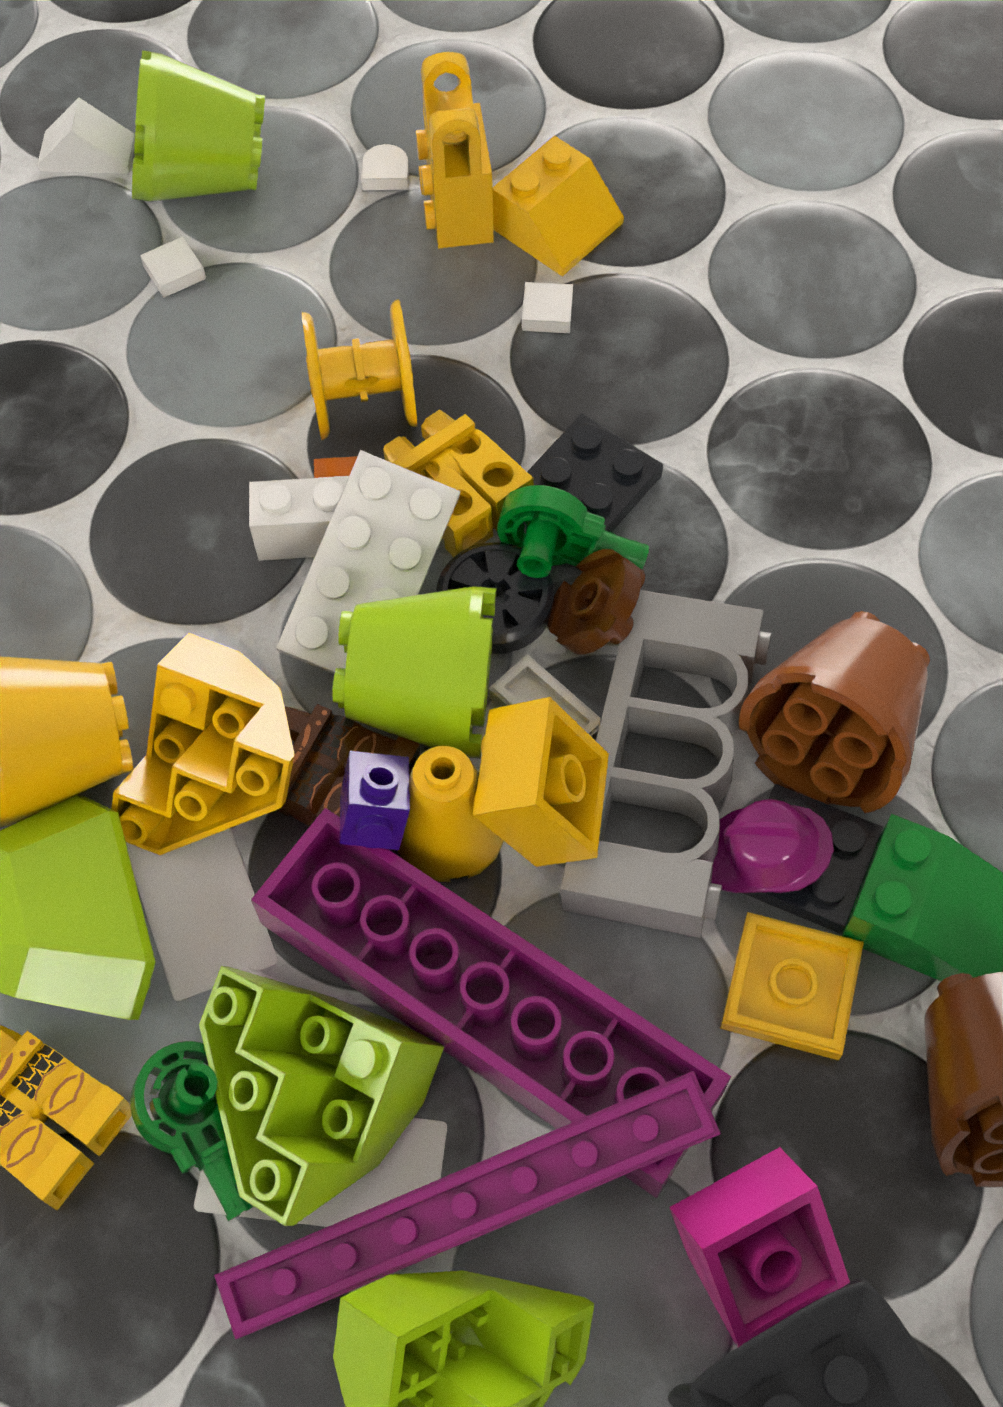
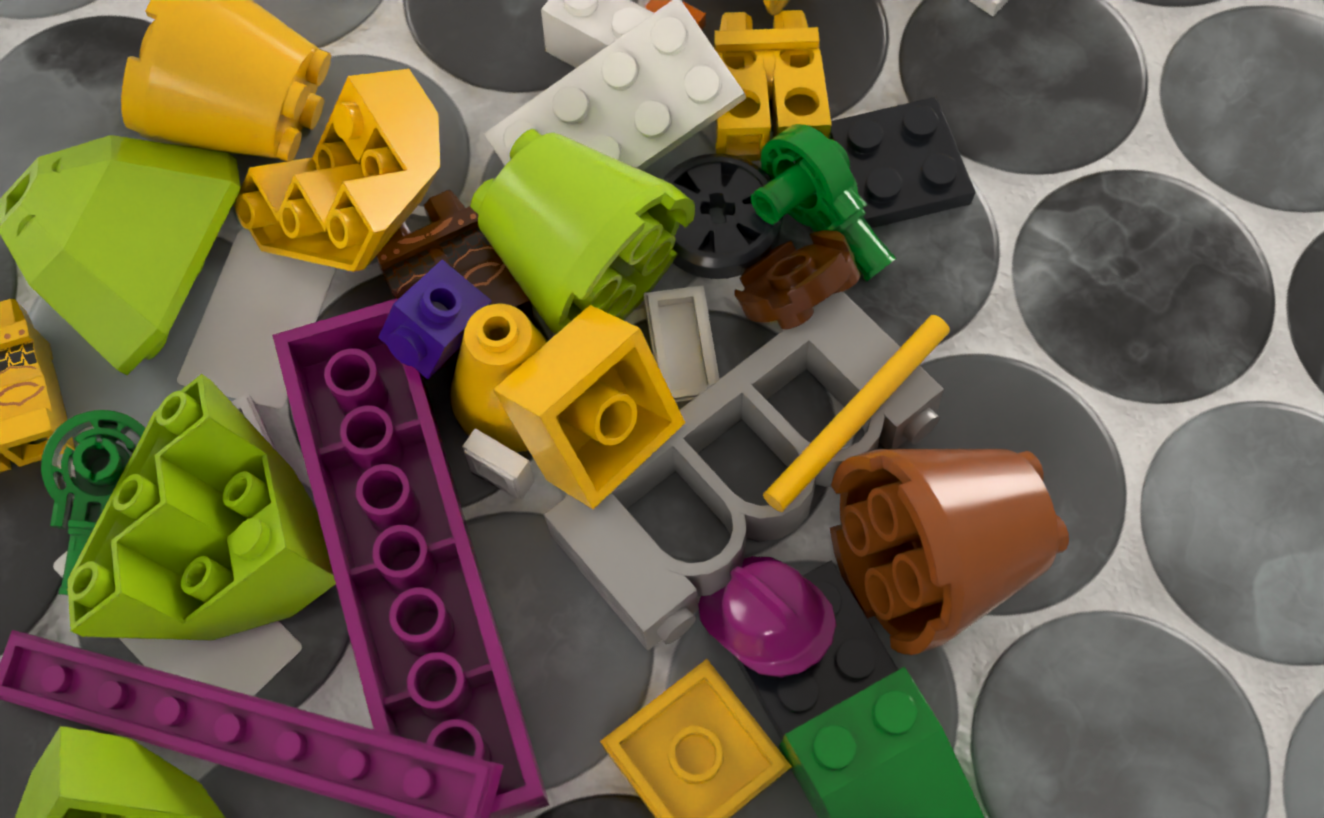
camera: 35 degrees right, 5 degrees up
none -> white tile [462,429,534,499]
none -> yellow bar [763,315,950,512]

